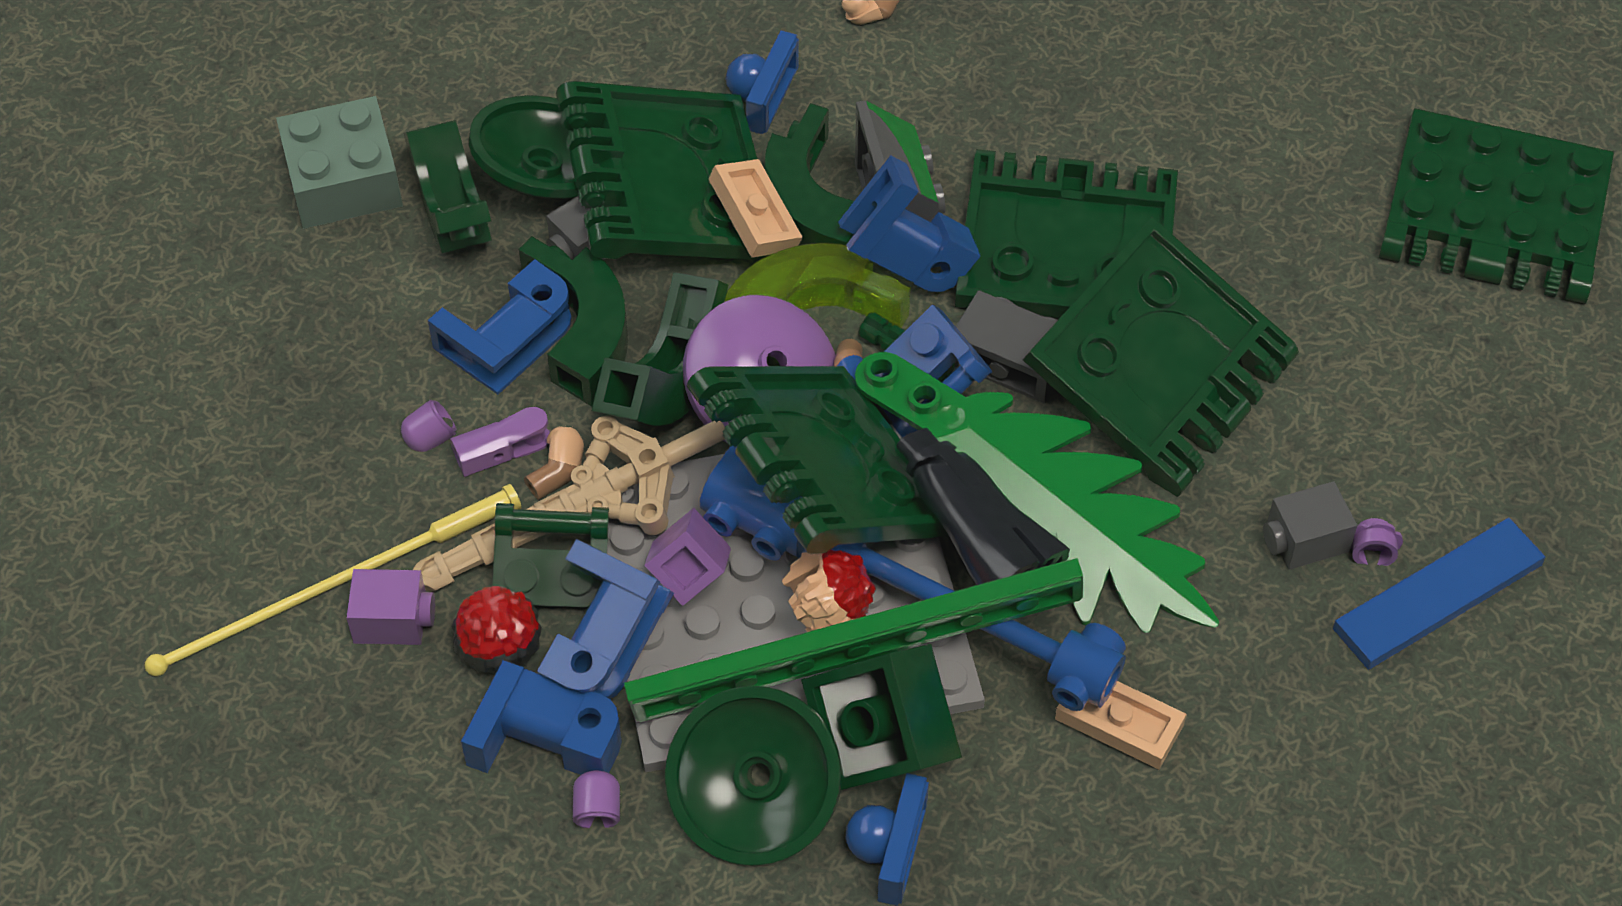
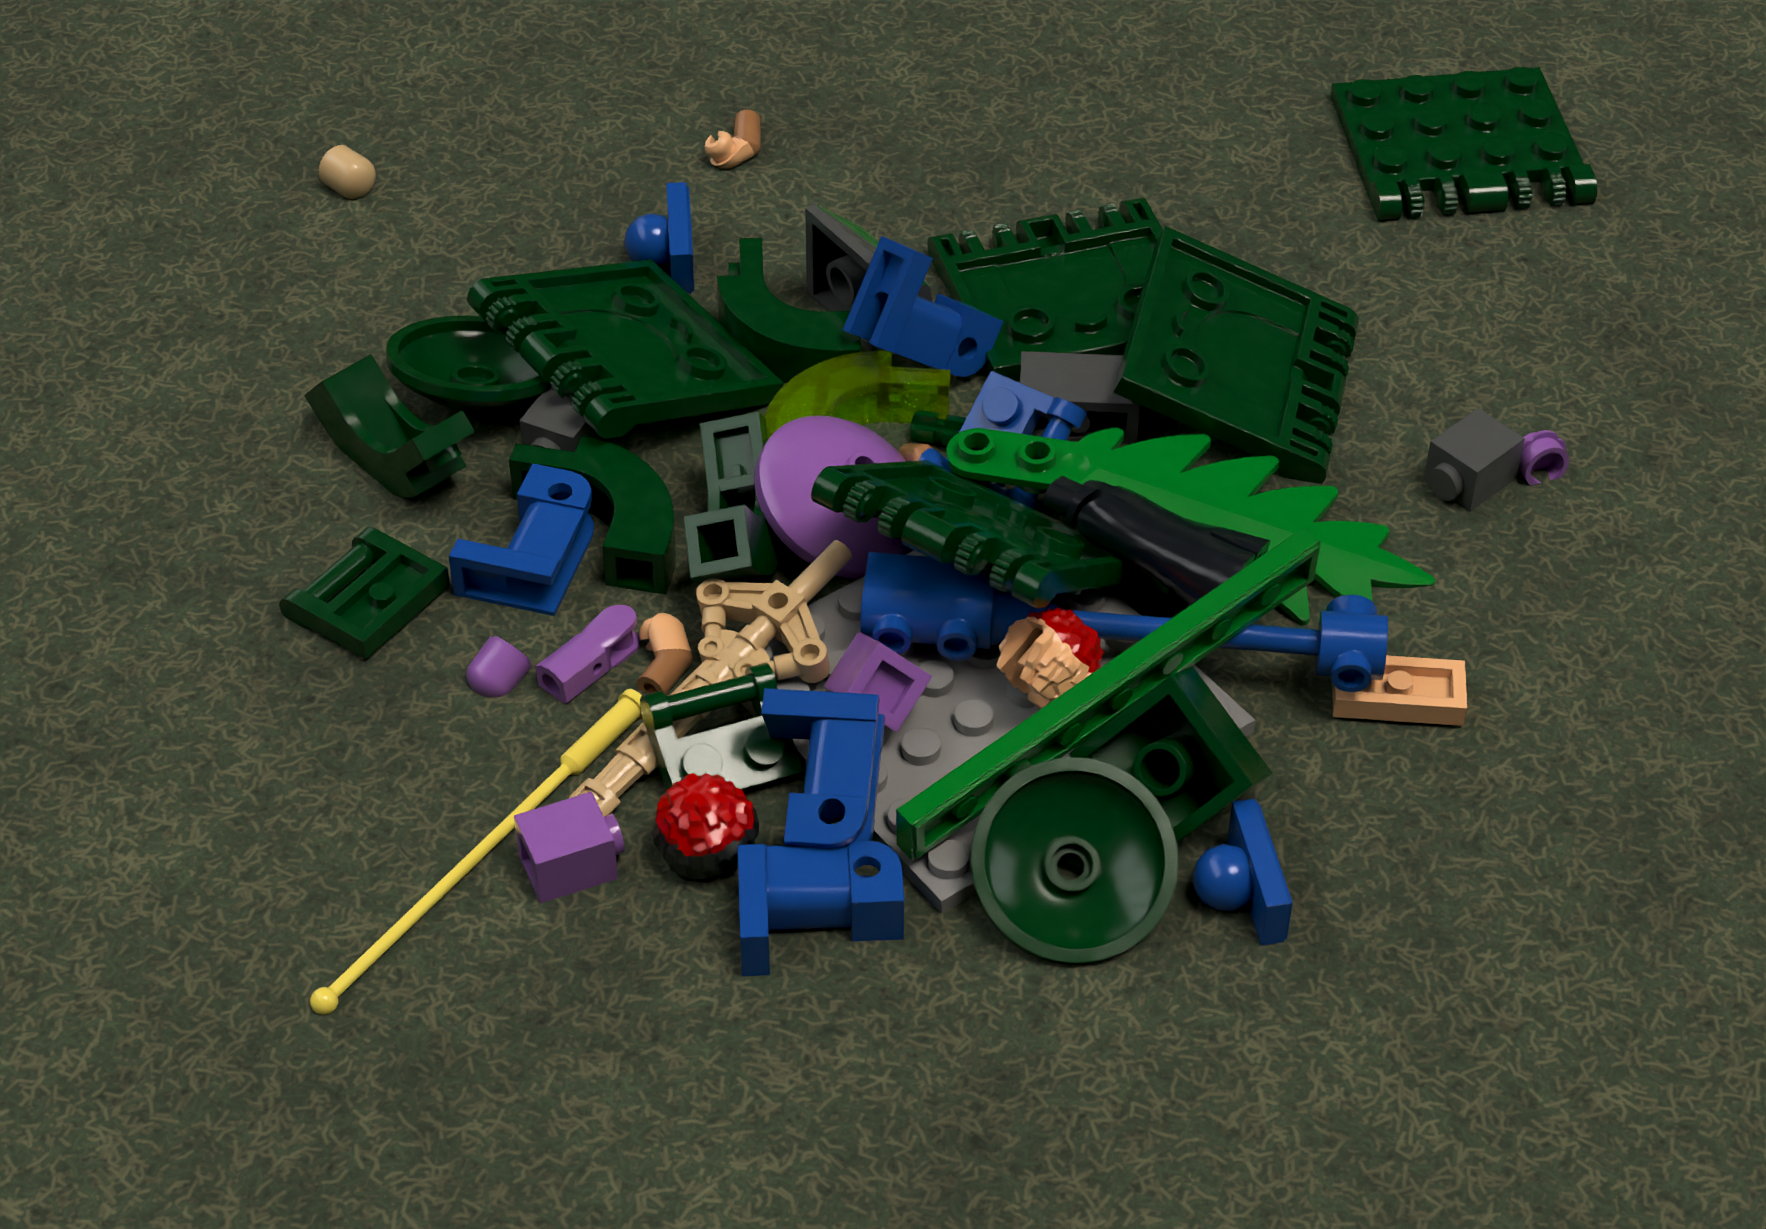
camera: 25 degrees left, 10 degrees down
sand green brick [276,96,403,229] -> none
medium lavender piece [573,770,620,828] -> none
light nougat plate [709,159,802,258] -> none
blue tile [1333,518,1545,670] -> none
none -> dark green plate [279,527,450,659]

